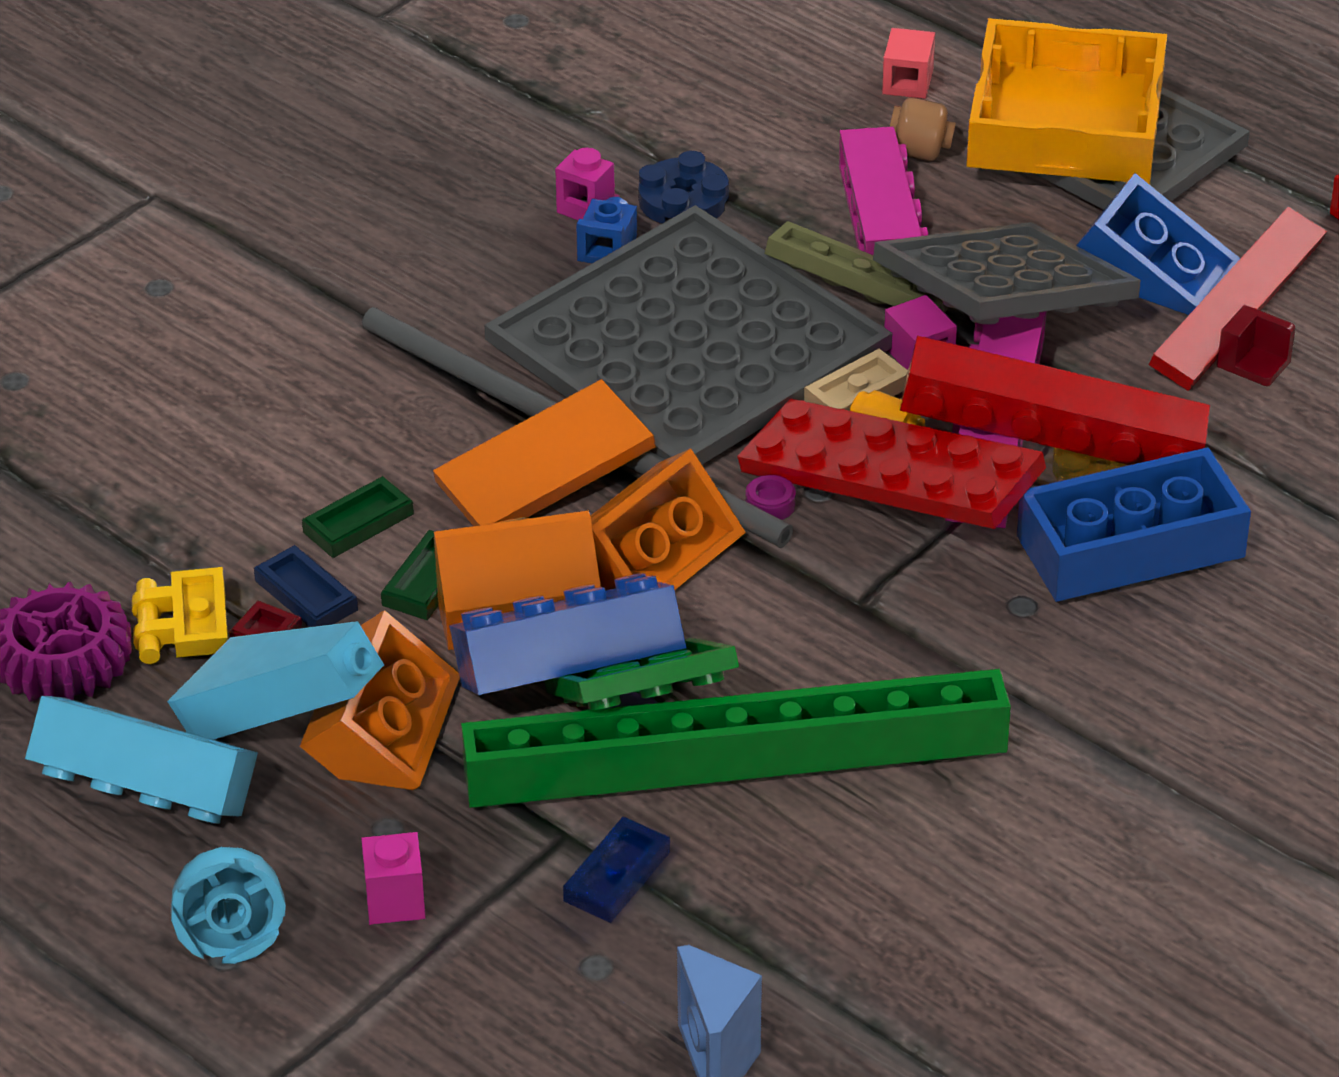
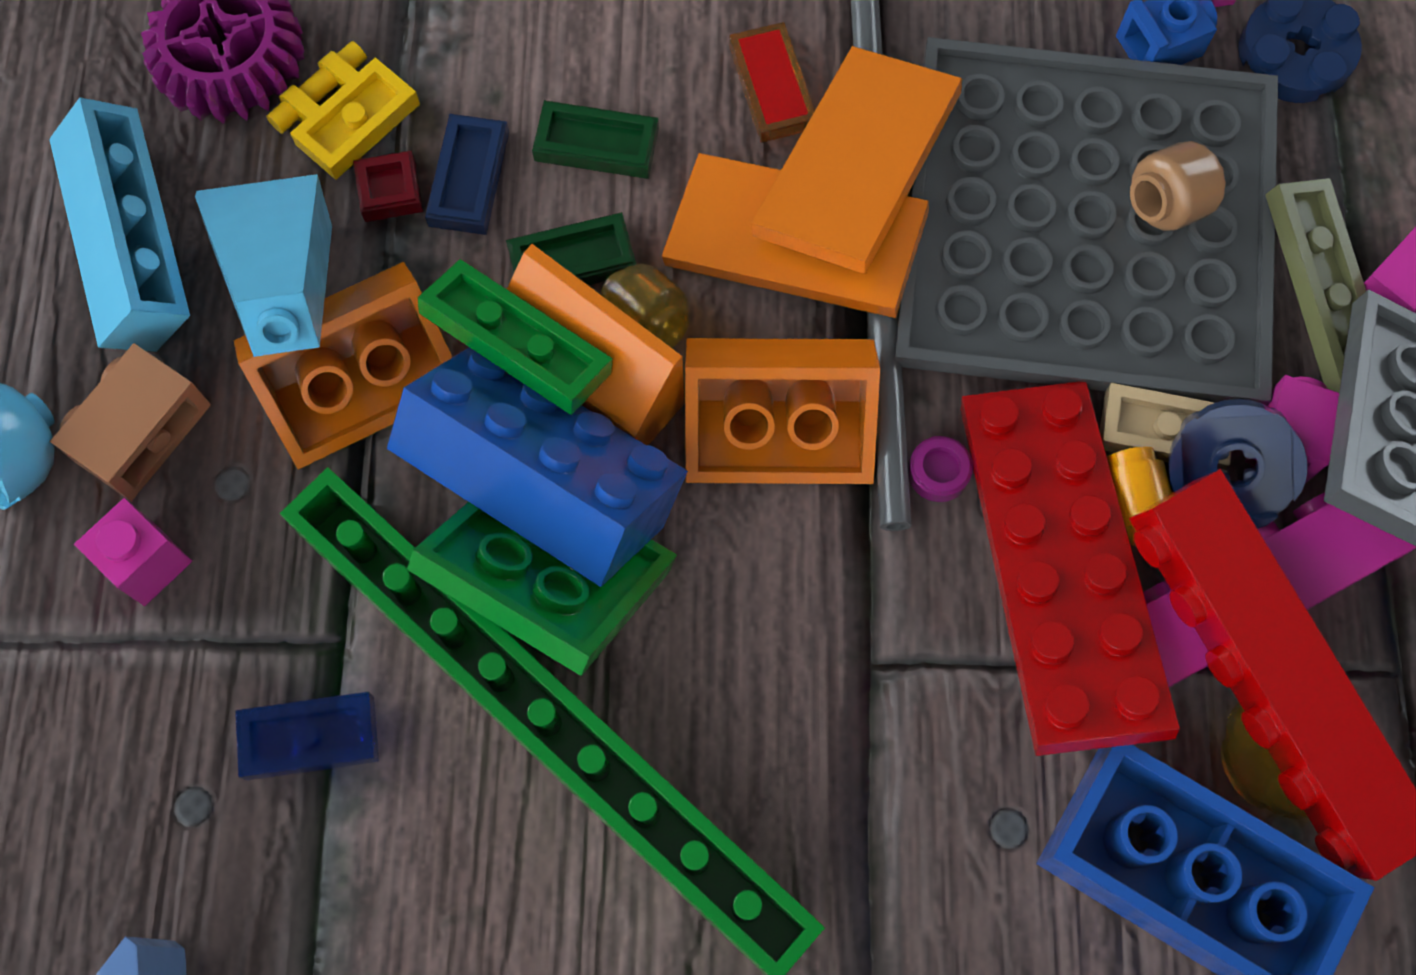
camera: 50 degrees right, 30 degrees up
none -> nougat brick [49,343,211,502]
none -> green plate [417,259,613,415]
none -> tile [729,22,815,143]
none -> orange tile [751,46,962,274]
none -> medium nougat head [1130,141,1226,231]
none -> dark blue plate [1168,399,1308,529]

